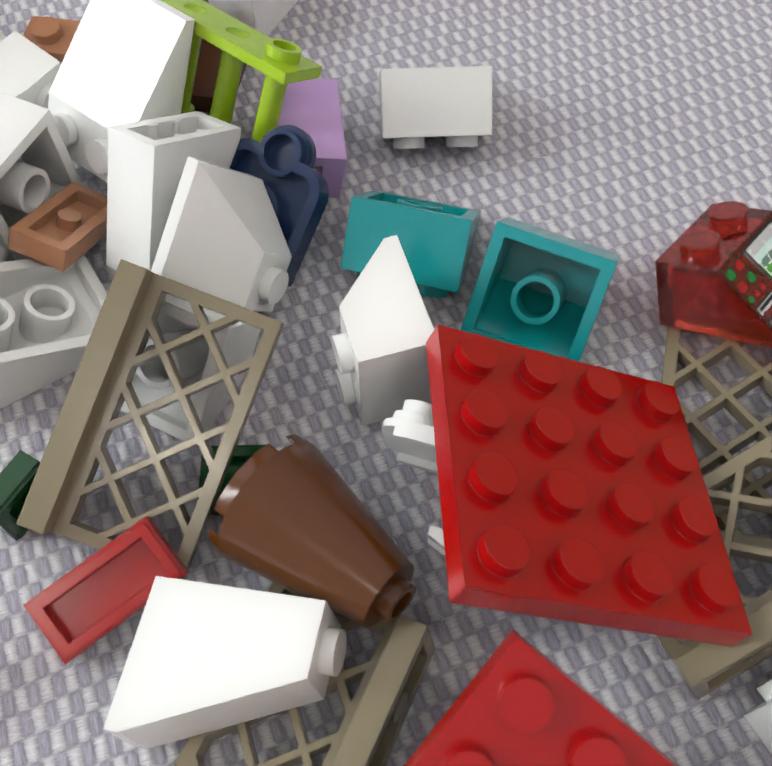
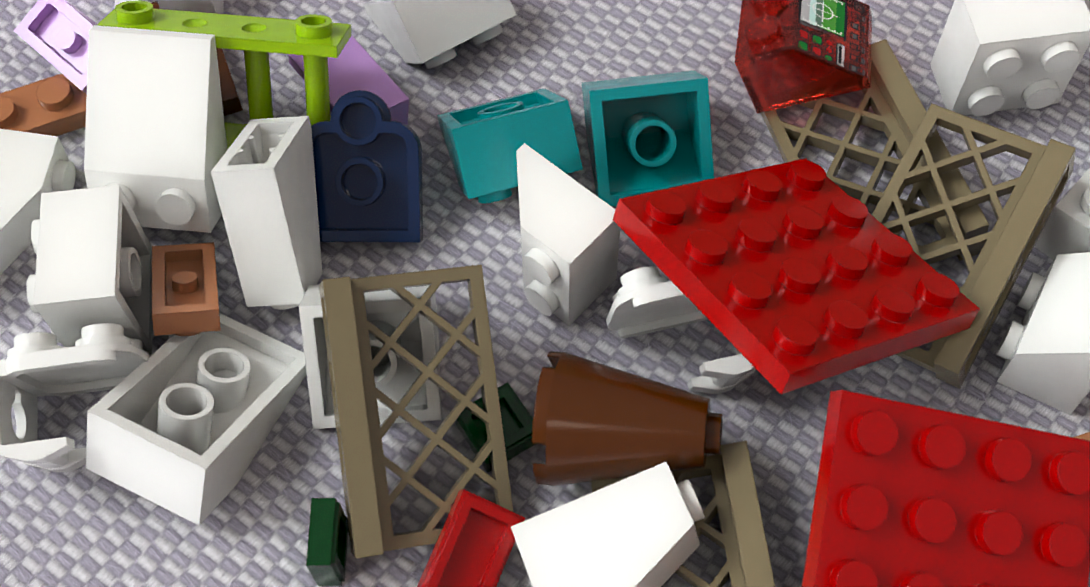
camera: 30 degrees left, 0 degrees up
white slope [151,157,292,312] -> none

